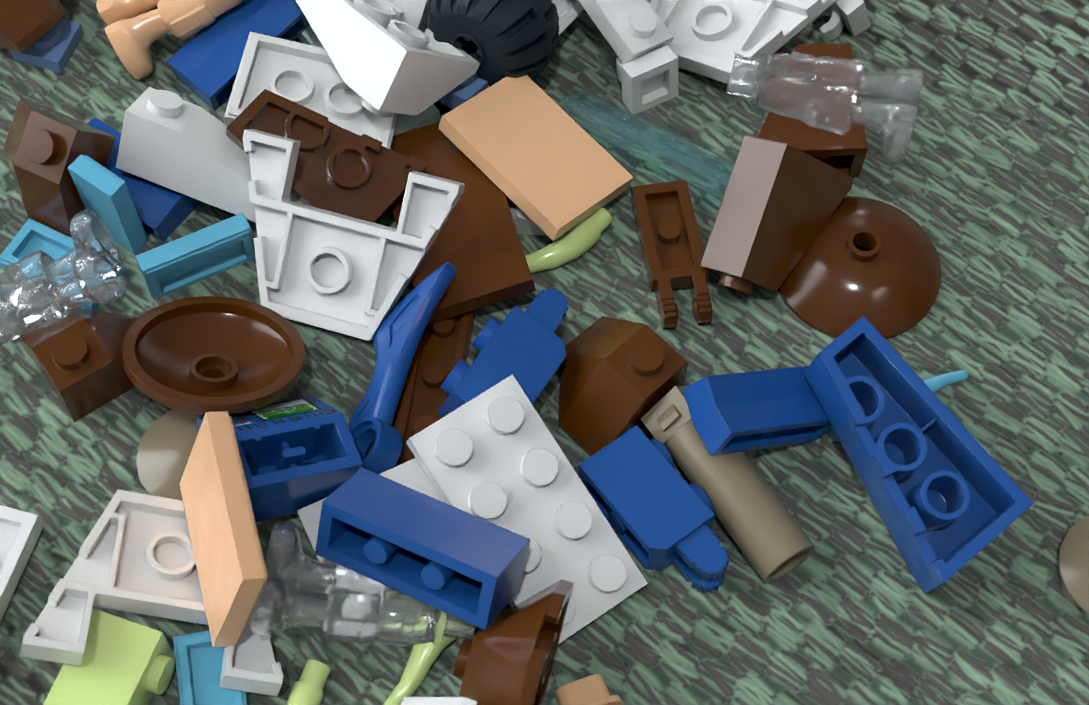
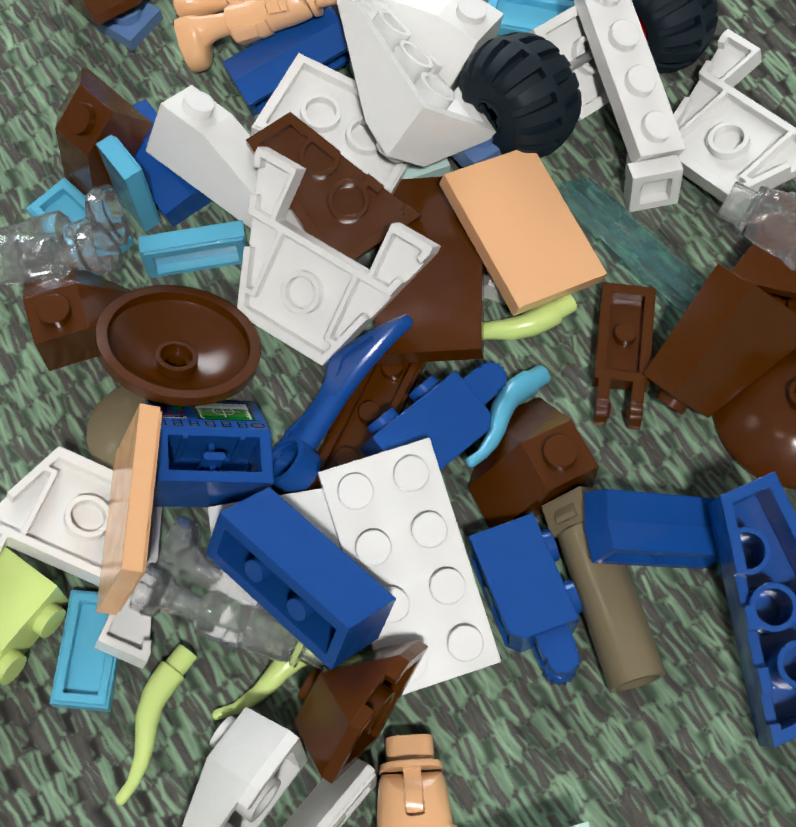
camera: 20 degrees right, 5 degrees up
none -> medium azure animal [466,365,550,468]

